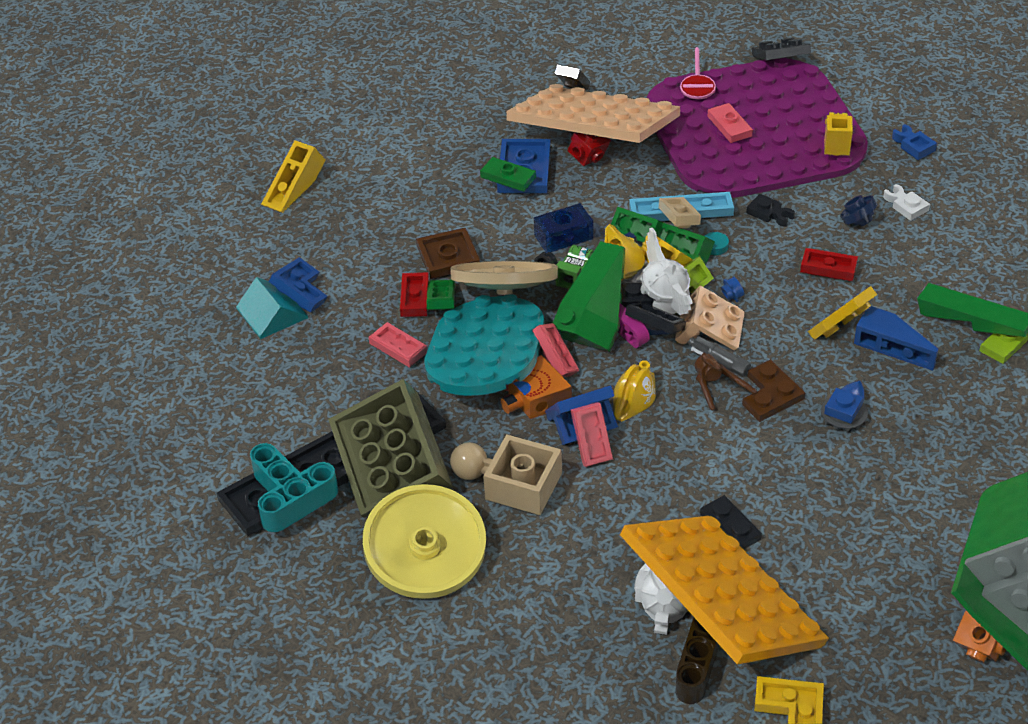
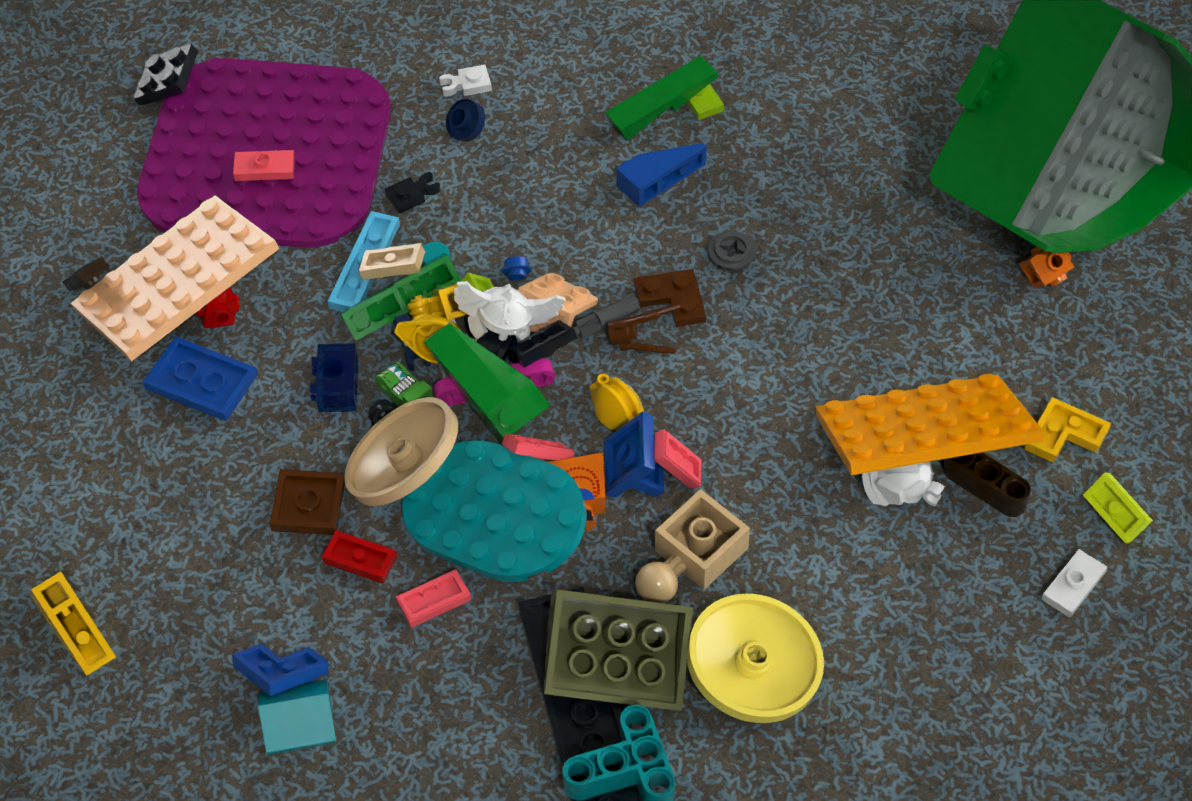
camera: 70 degrees left, 10 degrees up
green plate [427,280,455,310] -> none
green plate [480,157,536,192] -> none
piece [680,47,716,99] -> none
black plate [700,495,762,549] -> none
red plate [800,248,858,281] -> none
yellow plate [808,286,877,339] -> none
yellow brick [824,112,853,156] -> none
blue plate [824,380,864,424] -> none
blue plate [892,124,937,160] -> none

